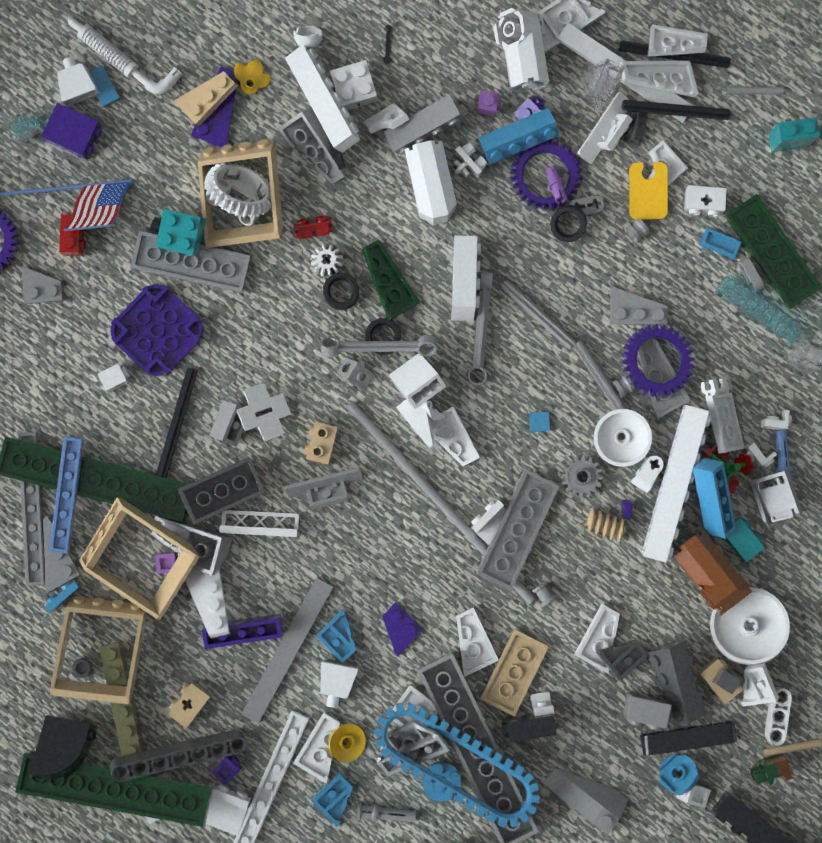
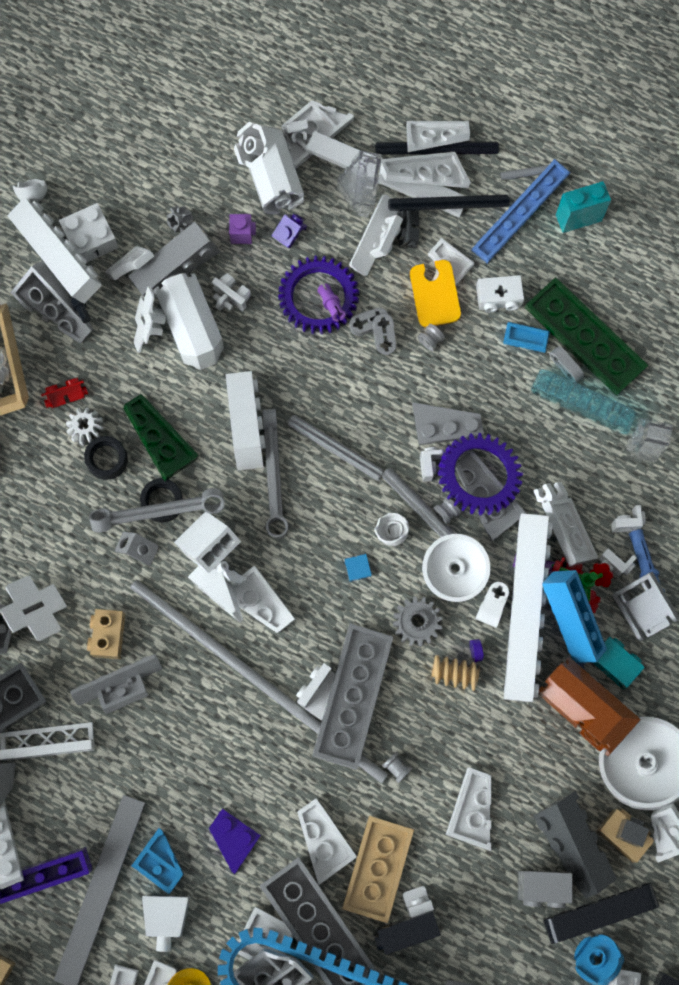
camera: 10 degrees left, 10 degrees down
black hinge [383,25,392,64] -> none
dark azure brick [478,108,559,165] -> none
black tyre [550,205,587,243] -> none
dark grey wing [596,640,648,681] -> none
none -> white piece [134,286,166,353]
none -> light grey gear [167,206,193,233]
none -> white tile [284,119,309,143]
none -> light grey beam [373,314,396,355]
none -> white hair [374,513,409,546]
none -> white bracket [420,447,444,482]
none -> medium blue tile [471,159,571,264]

